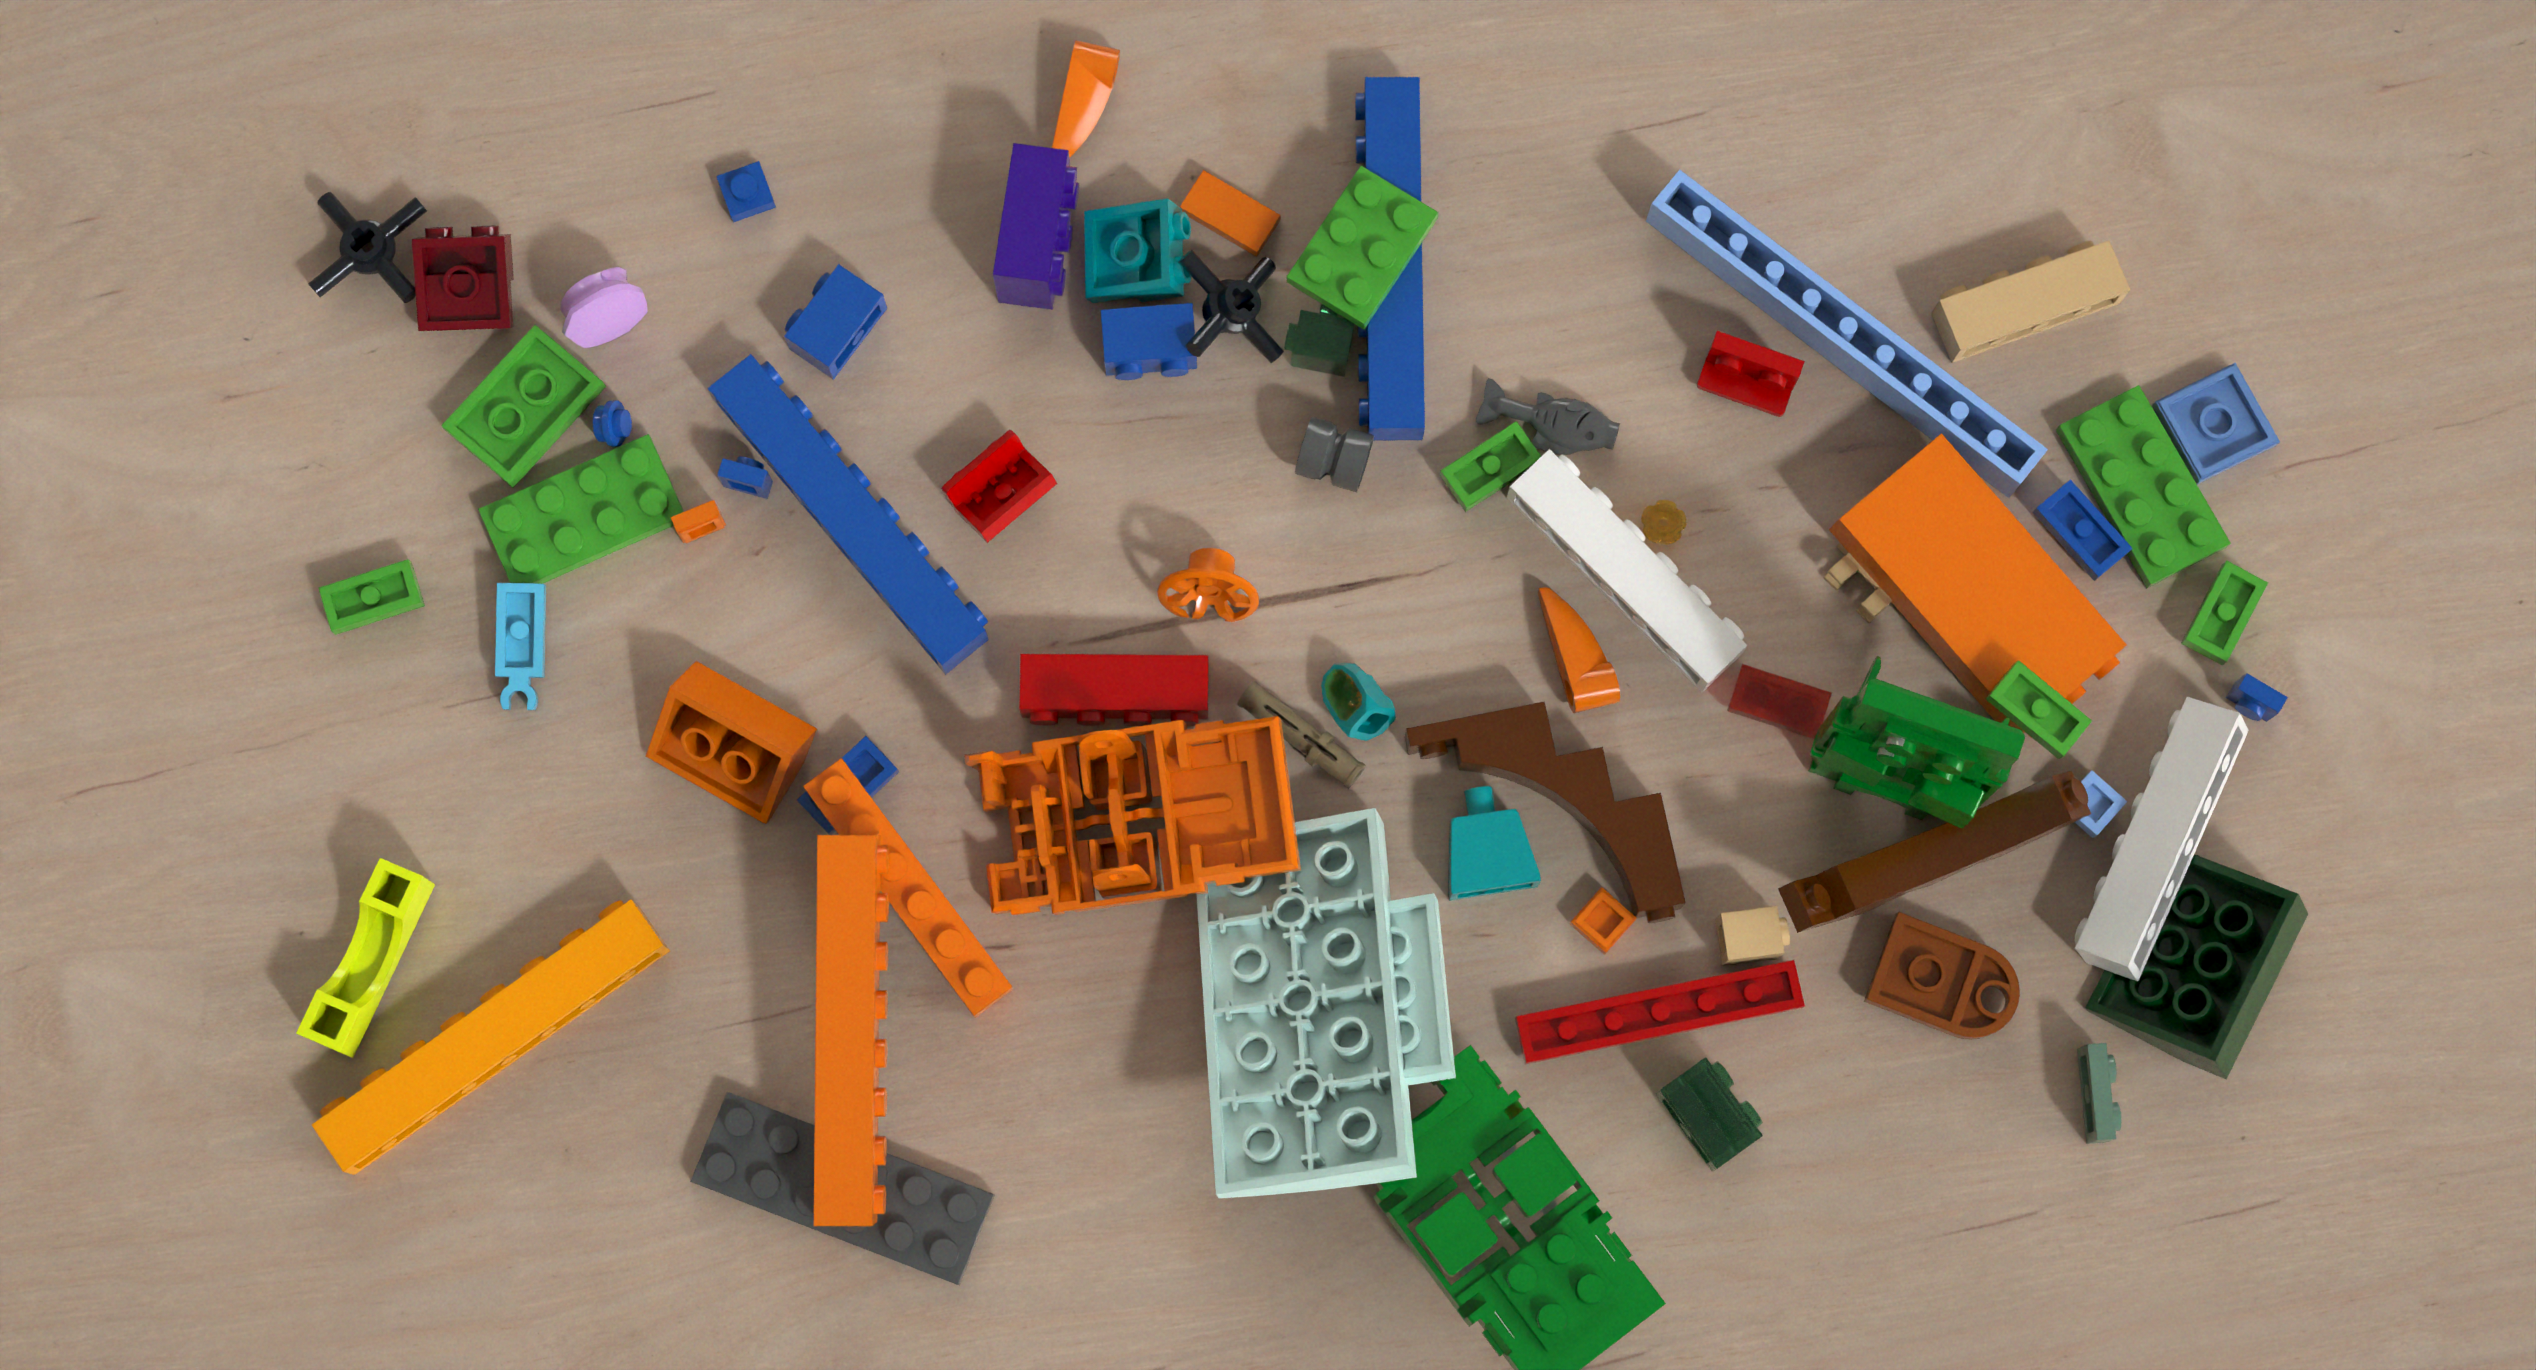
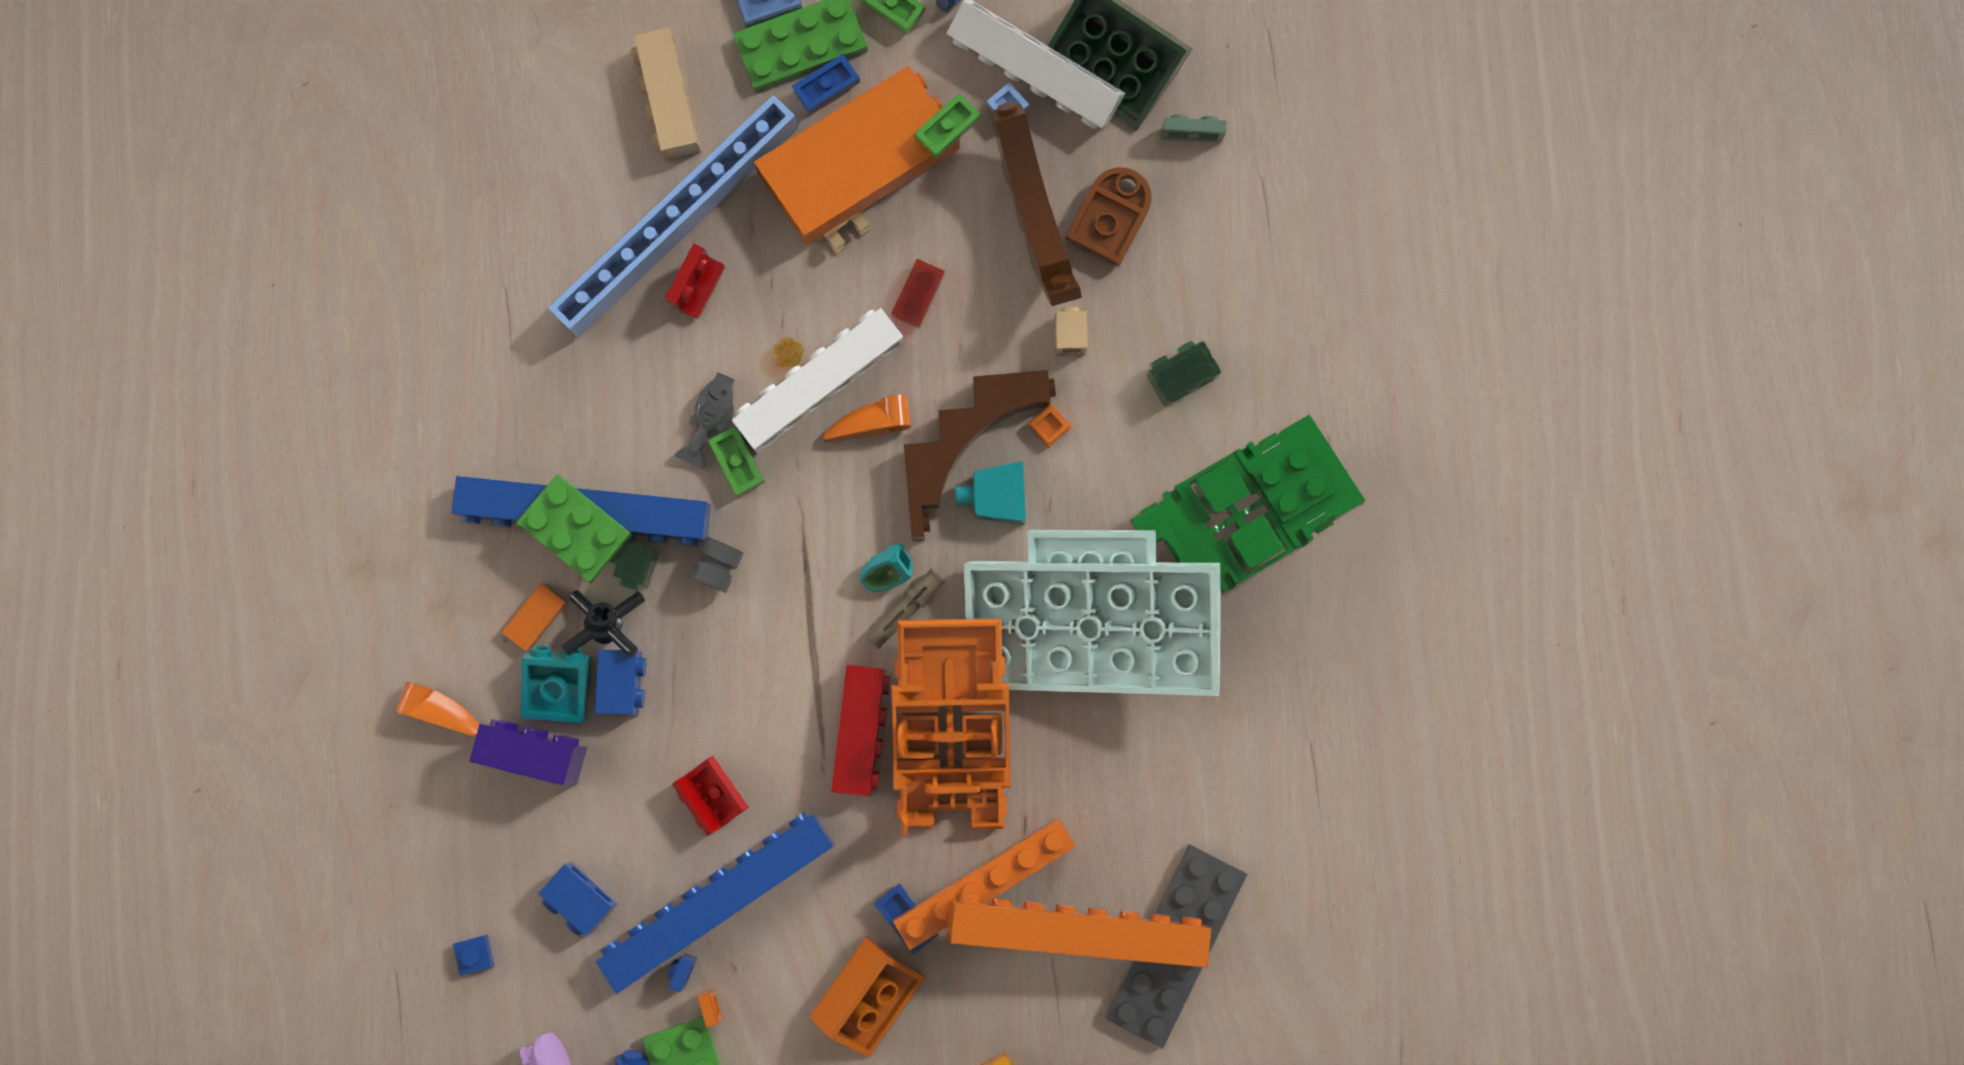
camera: 85 degrees left, 5 degrees up
orange wheel [1157,548,1259,622] -> none
red plate [1515,960,1805,1065] -> none
green piece [1808,656,2026,828] -> none

